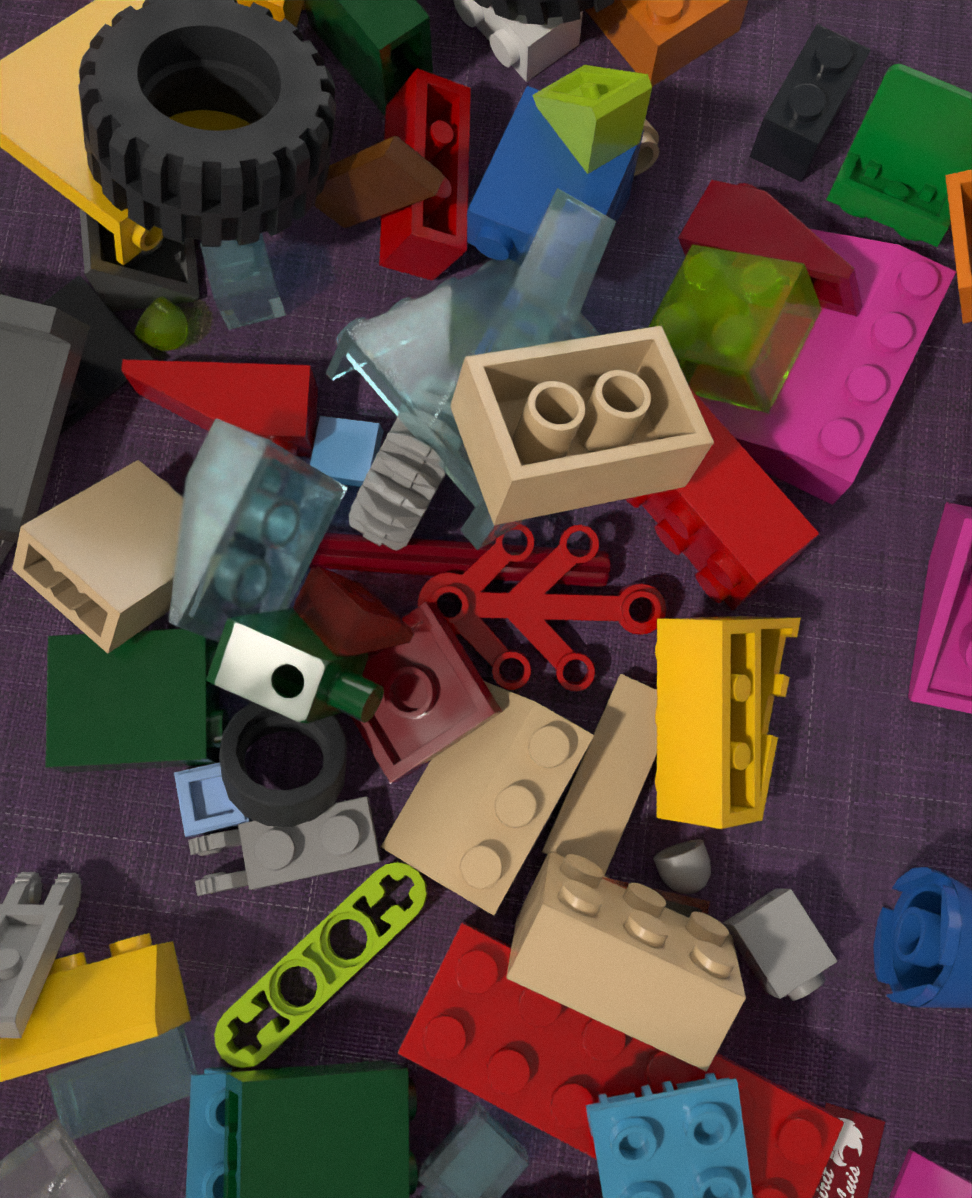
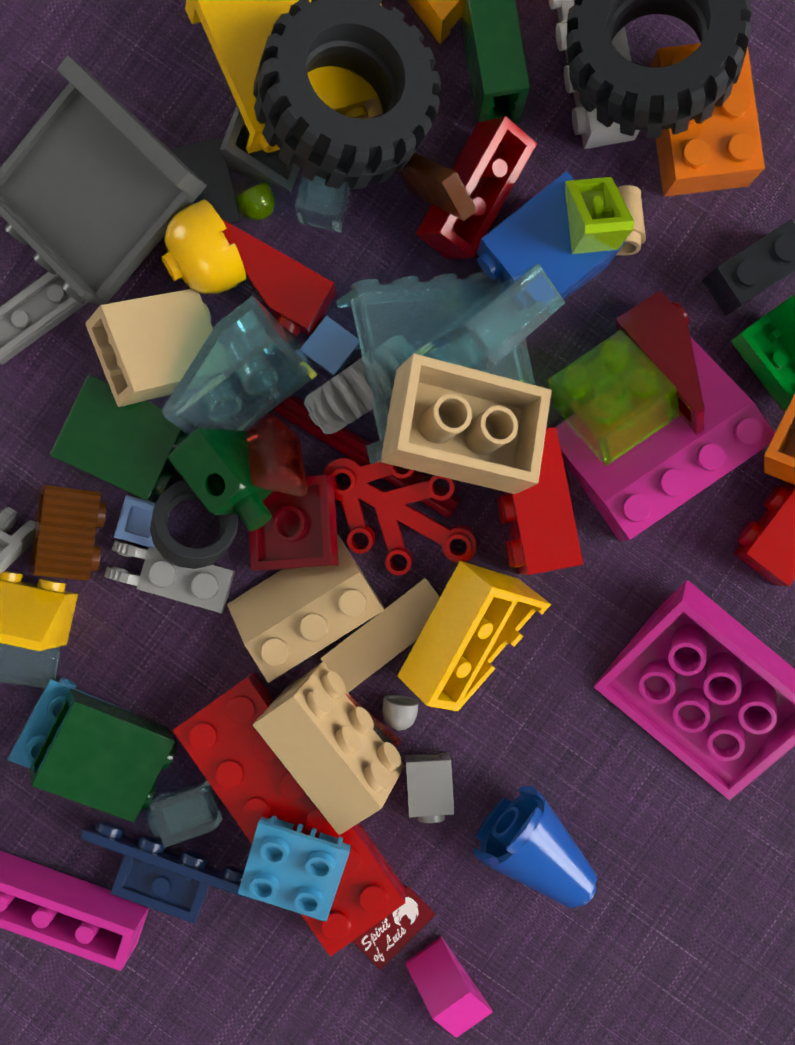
camera: 25 degrees right, 10 degrees up
lime beam [214,862,428,1068] -> none
none -> reddish brown brick [29,485,106,581]
none -> yellow cylinder [161,199,246,294]

